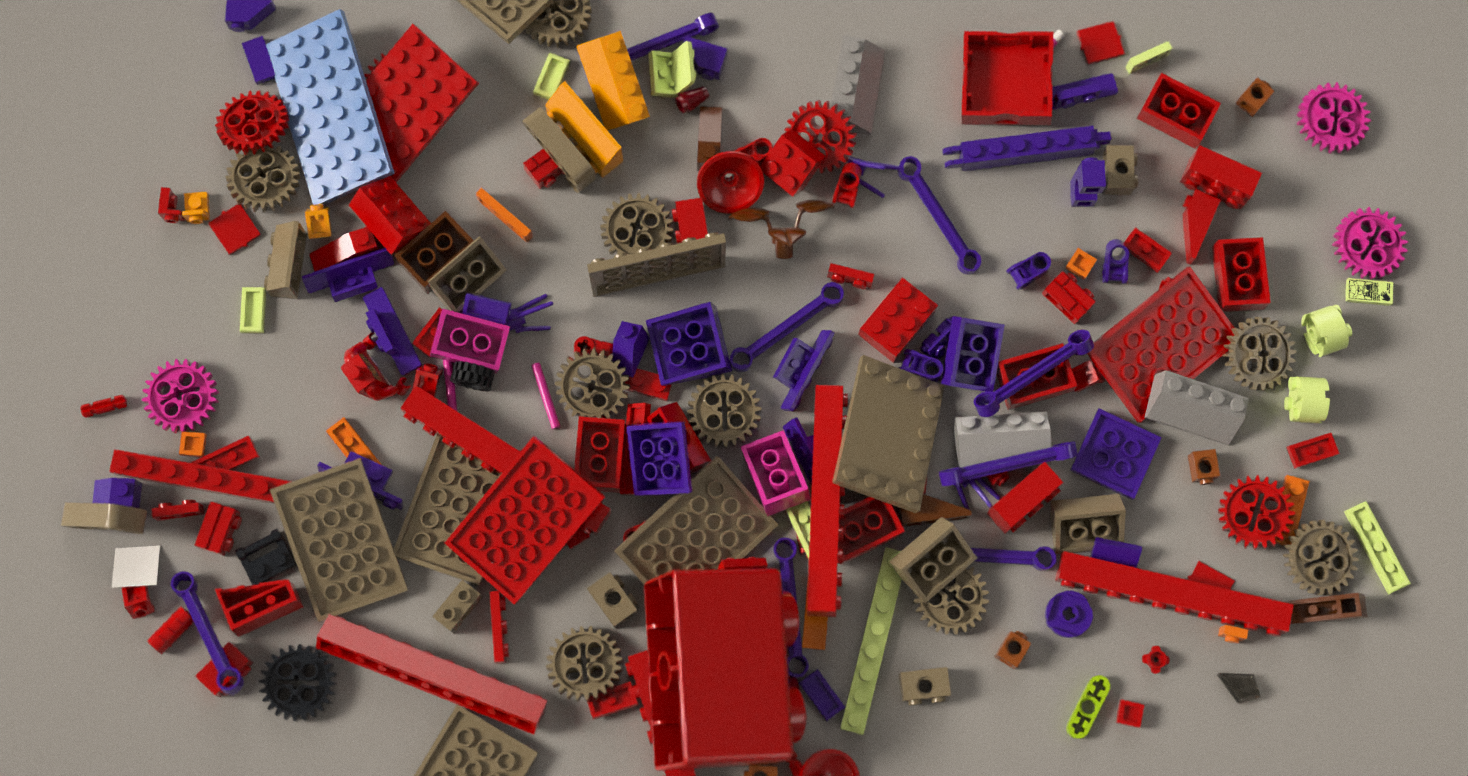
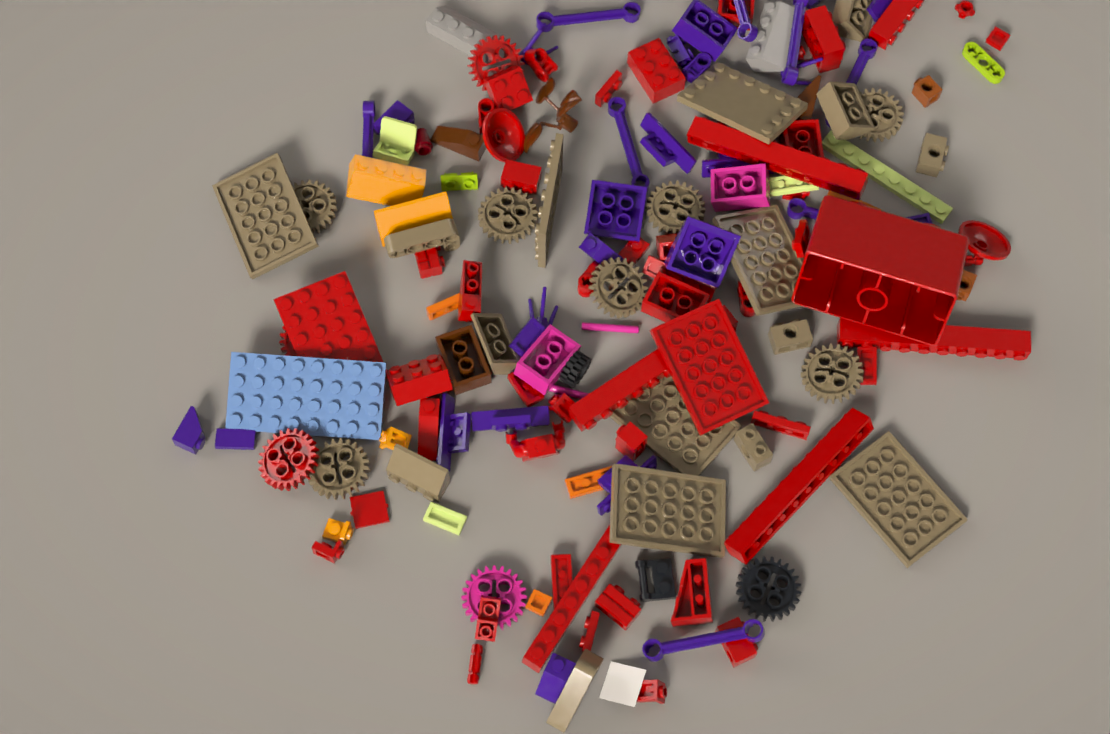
camera: 65 degrees left, 10 degrees down
red axle [147,606,194,655] -> none
yellowish green tile [533,53,570,100] -> none
dark purple plate [1045,591,1093,638] -> none
none -> lime hinge [440,171,478,191]
none -> red slope [458,260,482,322]
none -> red slope [475,595,501,642]
none -> red brick [615,421,648,462]

